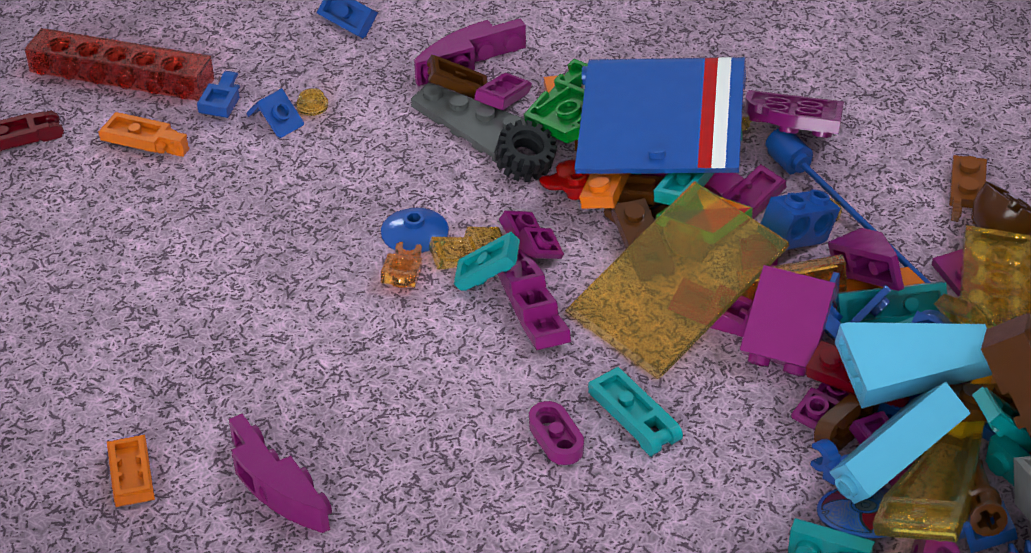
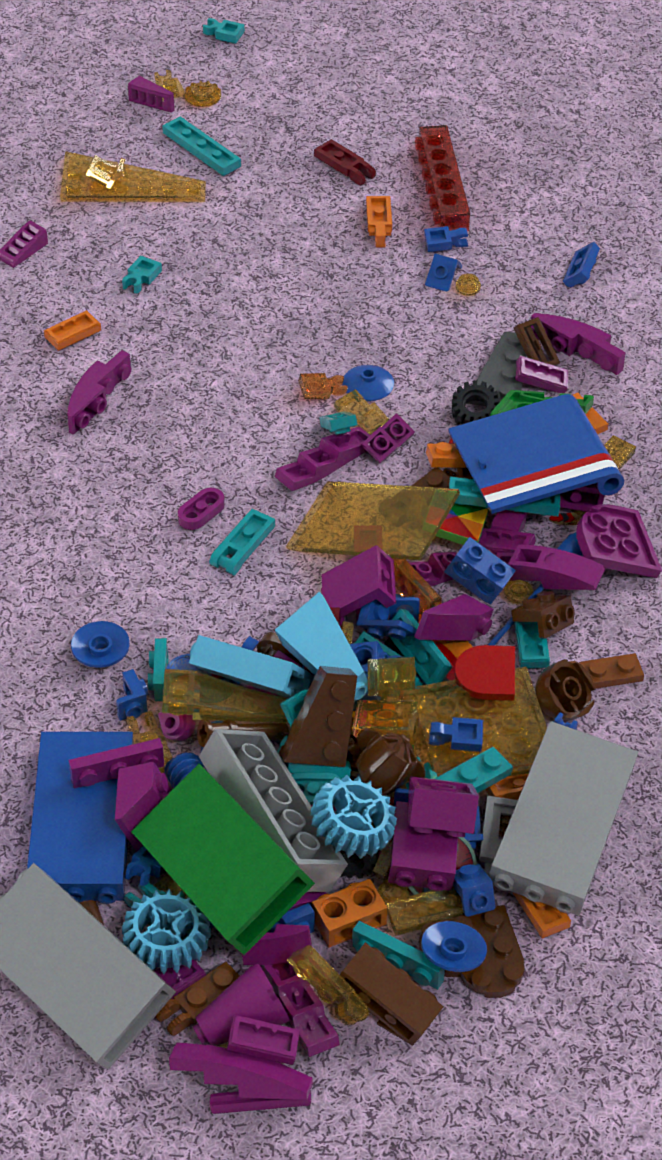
camera: 65 degrees right, 5 degrees up
none -> teal plate [122,255,162,294]
none -> red tile [455,645,515,701]
none -> magenta slope [496,544,605,590]
none -> reddish brown bracket [511,591,575,638]
none -> teal plate [514,622,550,669]

